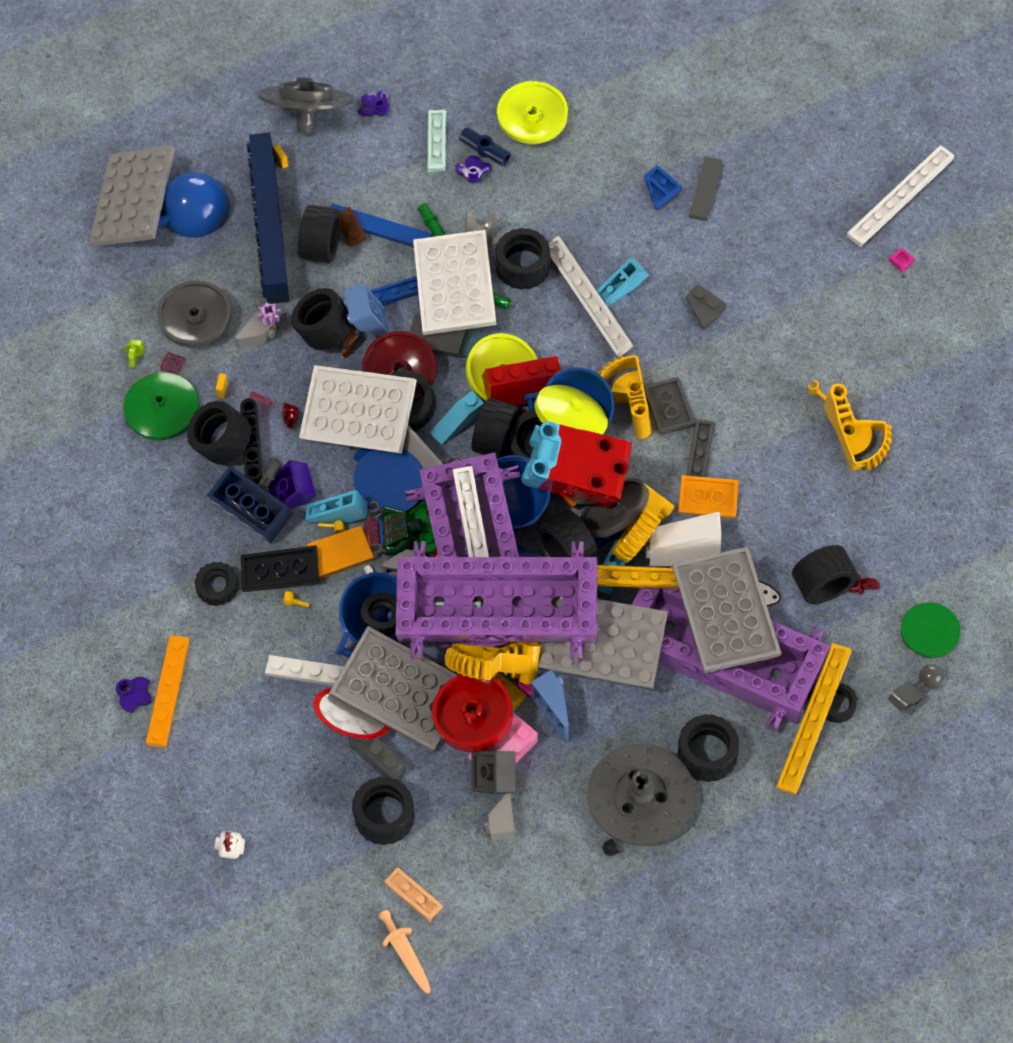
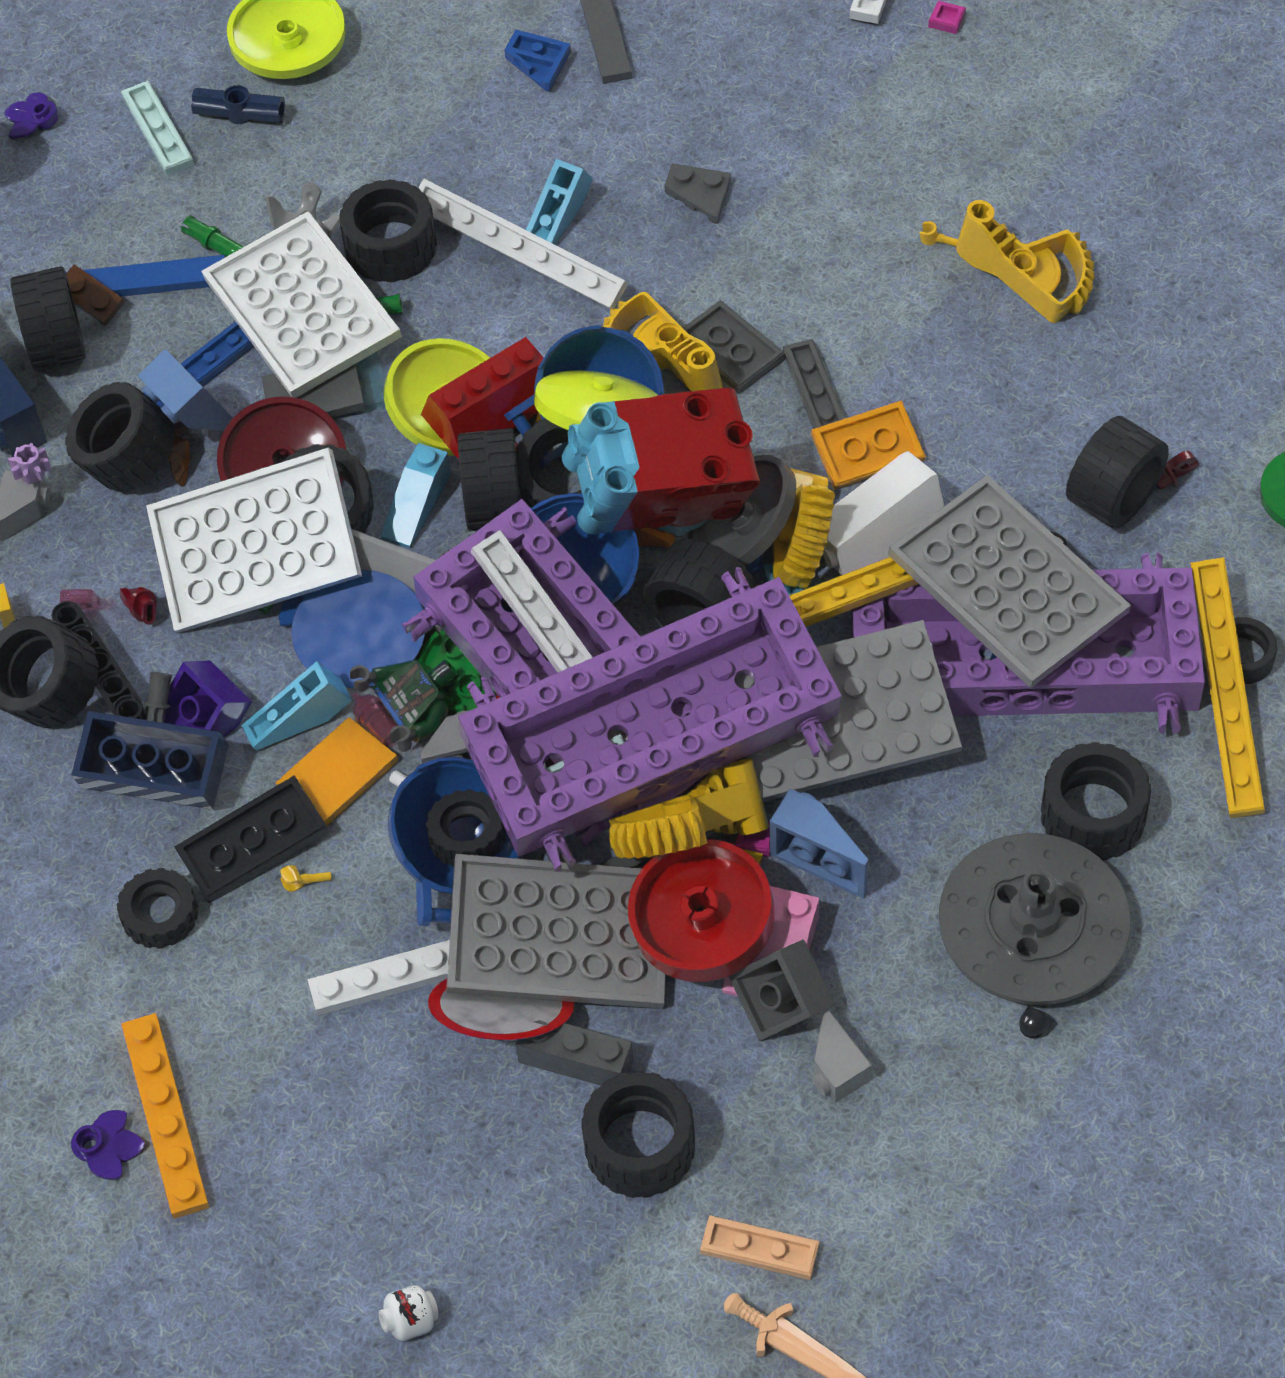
camera: 25 degrees left, 5 degrees down
yellow hand [318,520,345,534] -> none
dark purple plate [455,155,491,183] -> none

